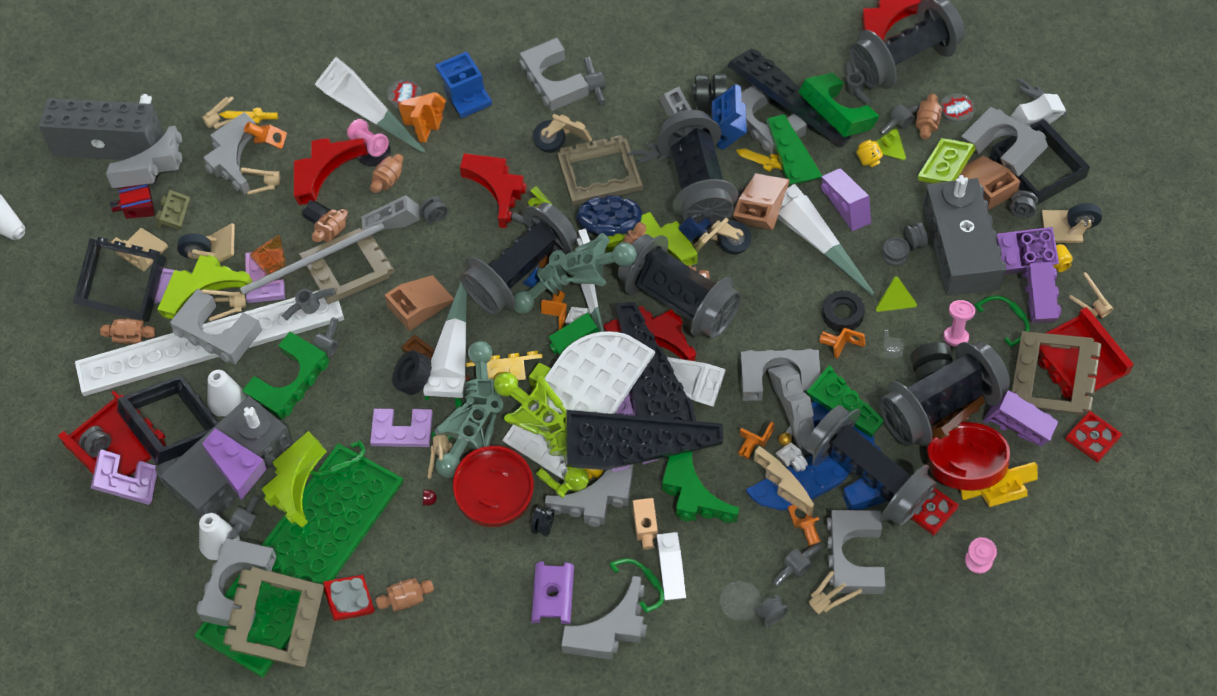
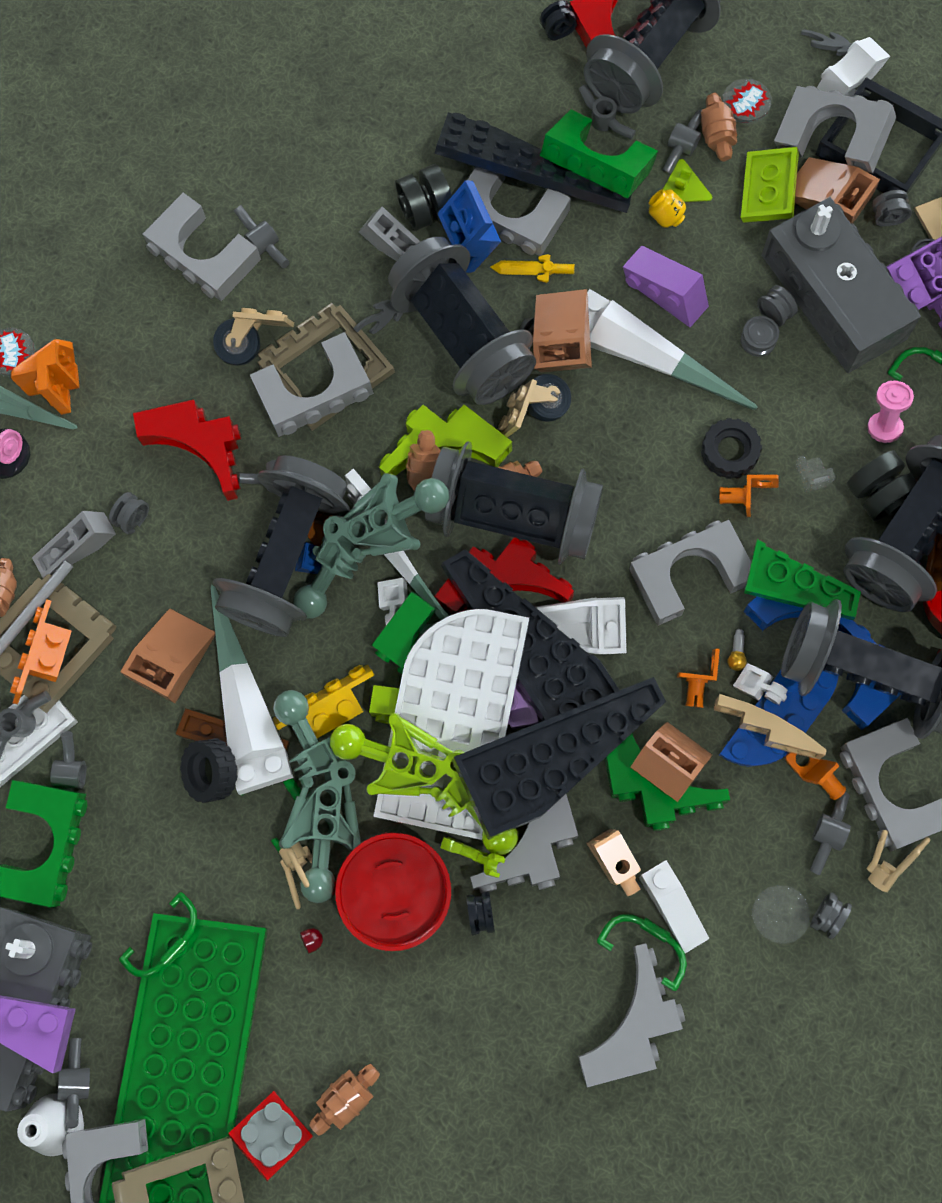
camera: 20 degrees left, 15 degrees up
lime arch [262,431,327,527] -> none
nougat piece [370,154,403,193] -> none
lavender plate [370,409,433,447] -> none
blue bracket [435,51,492,118] -> none
lime piece [528,186,552,208] -> none
medium lavender piece [531,562,574,624] -> none
orange bracket [541,290,567,330] -> none
dark blue plate [576,195,643,236] -> none
dark blue bracket [679,217,711,242] -> none
green wing [766,114,823,187] -> none
light grey arch [768,364,815,456] -> none
lime piece [876,276,917,312] -> none
none -> orange bracket [10,599,72,705]
none -> light grey arch [250,332,374,437]
none -> black wheel [539,0,578,41]
none -> nougat slope [631,722,713,802]

